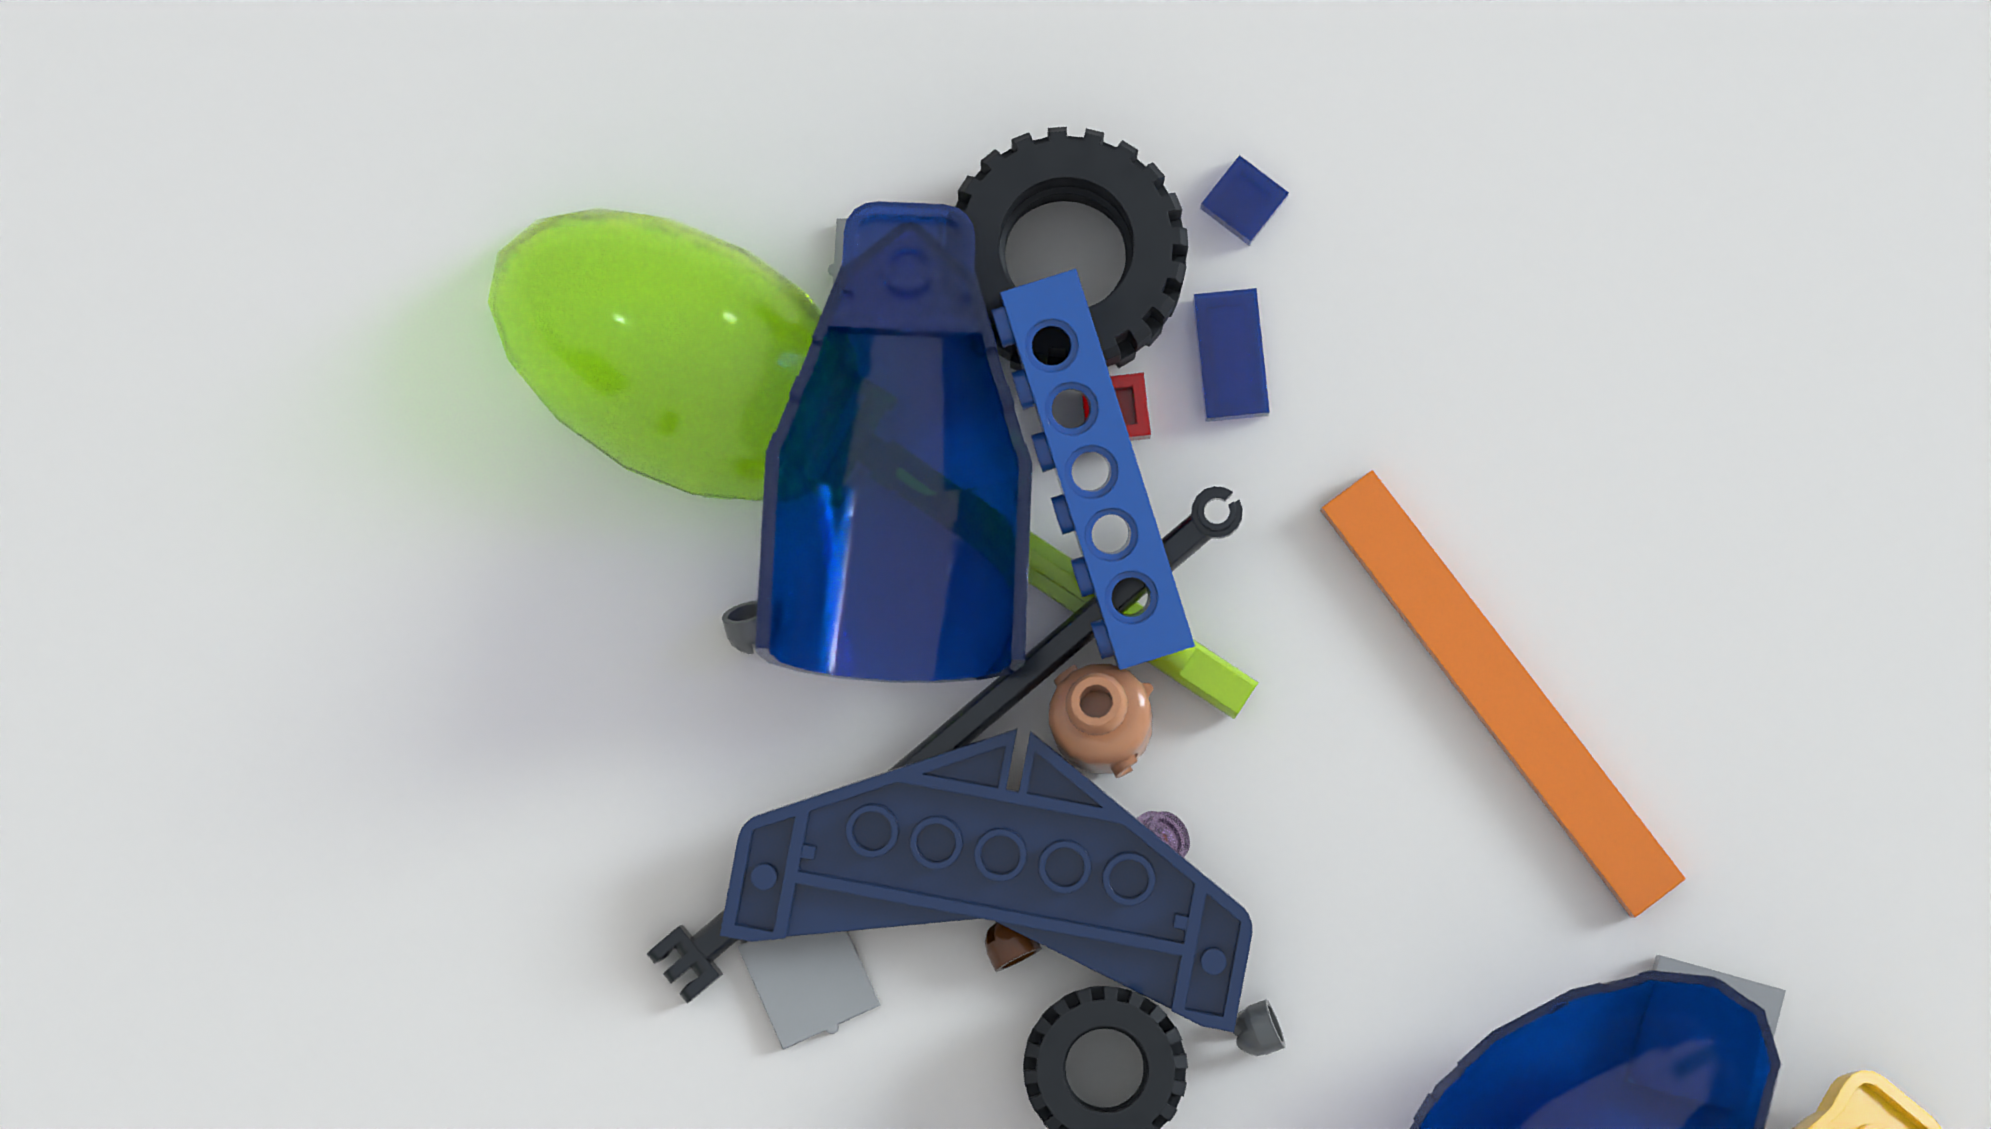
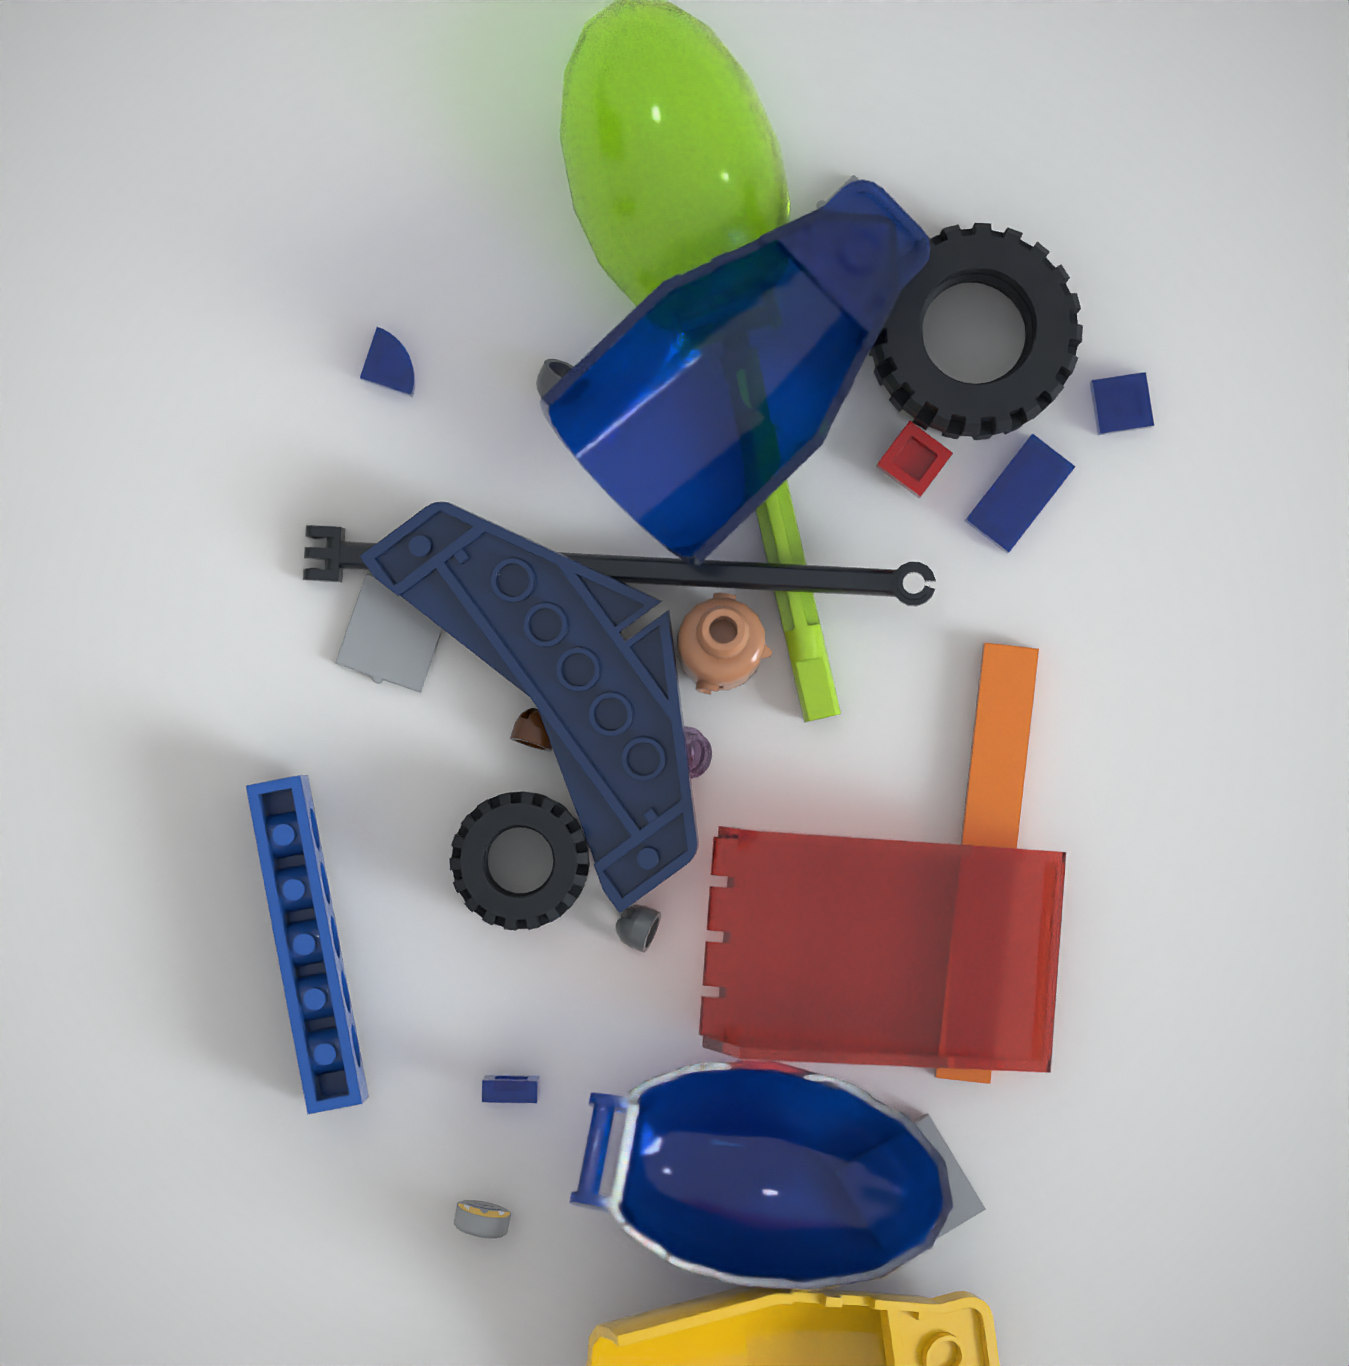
camera: 40 degrees right, 5 degrees up
blue brick [991,268,1195,670] -> none
none -> clear blue tile [360,327,416,397]
none -> clear red windscreen [698,826,1066,1073]

